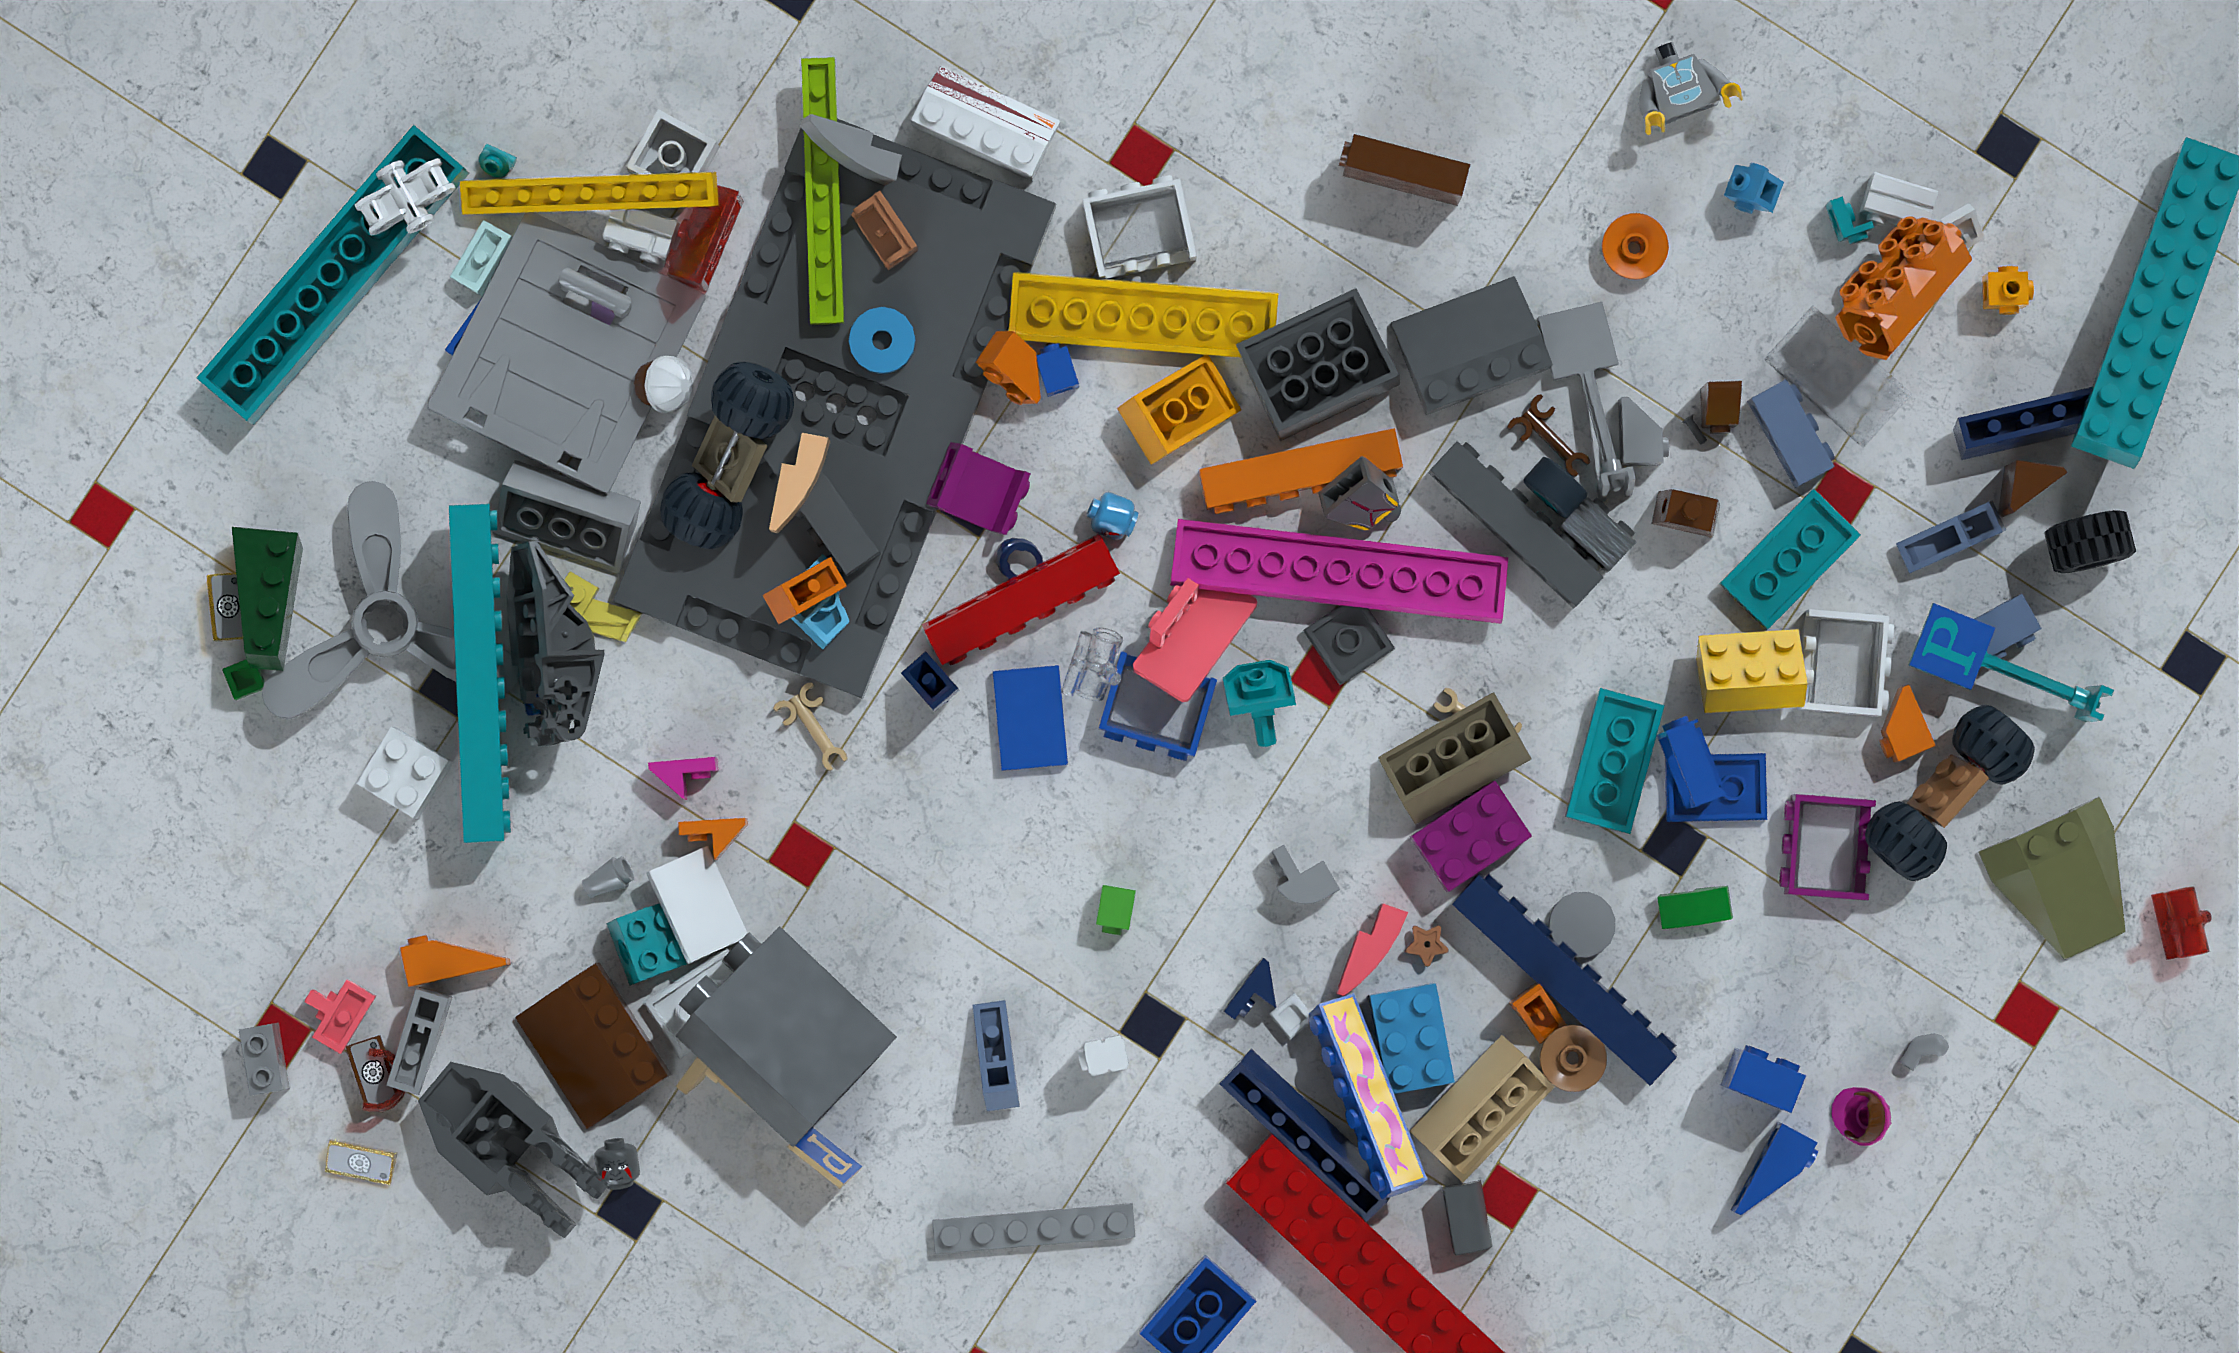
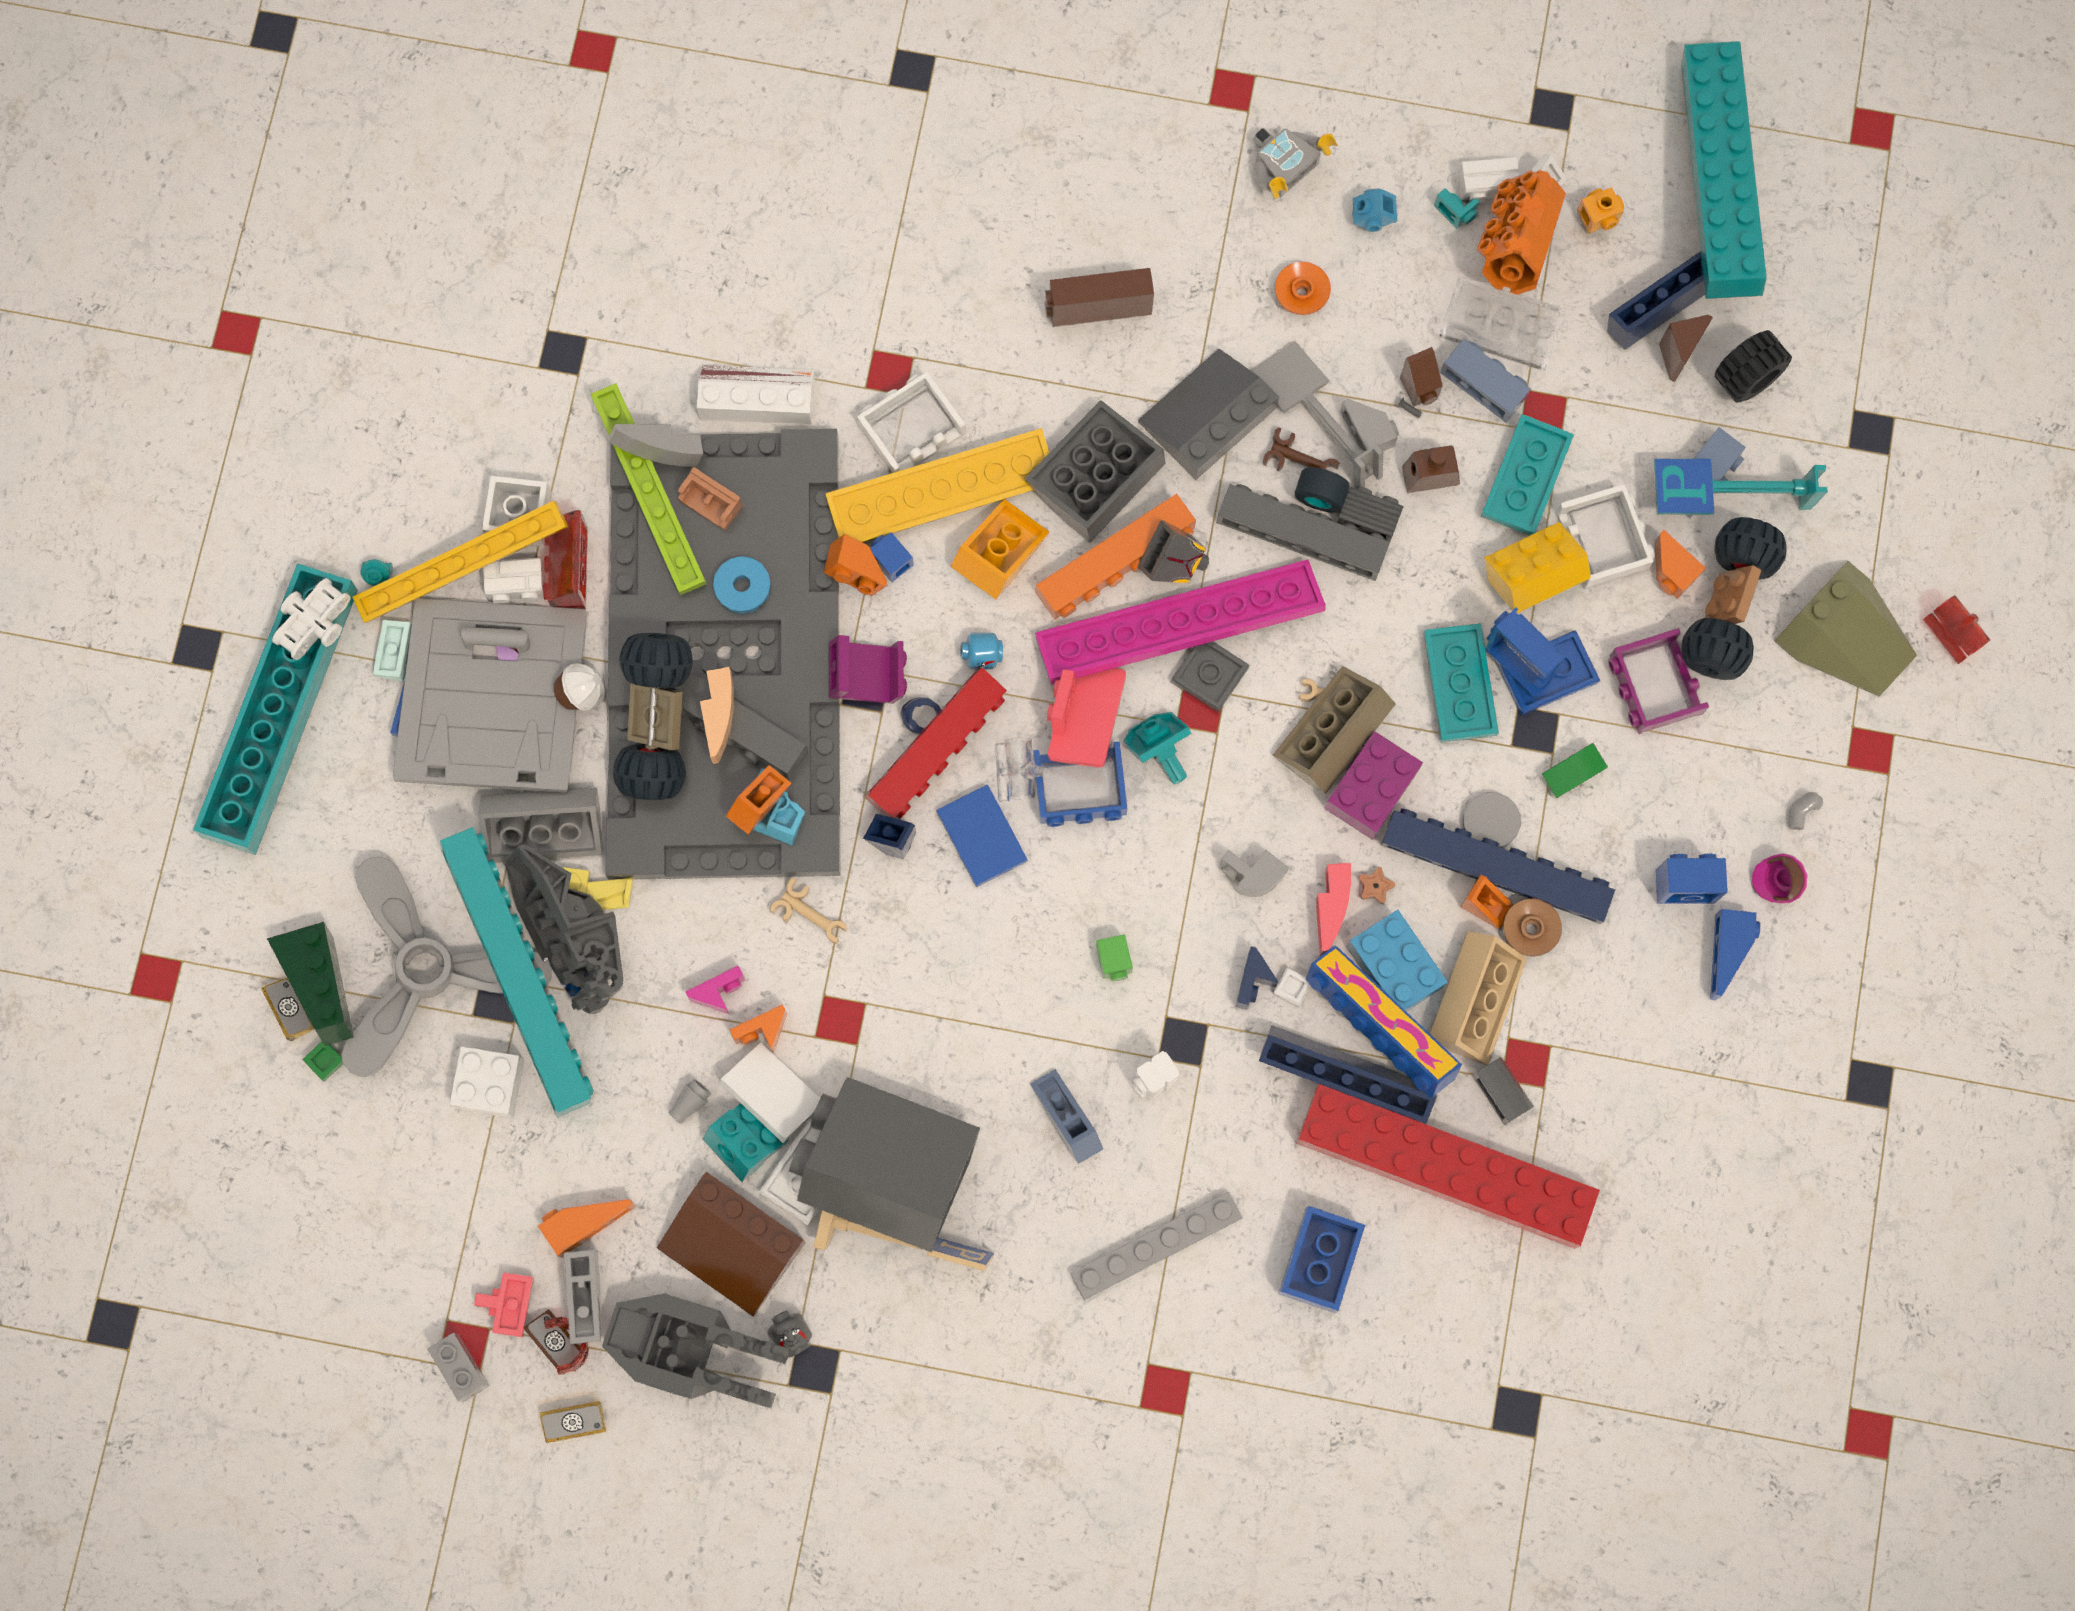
camera: 25 degrees left, 10 degrees down
sand blue slope [1896,500,2006,574] -> none

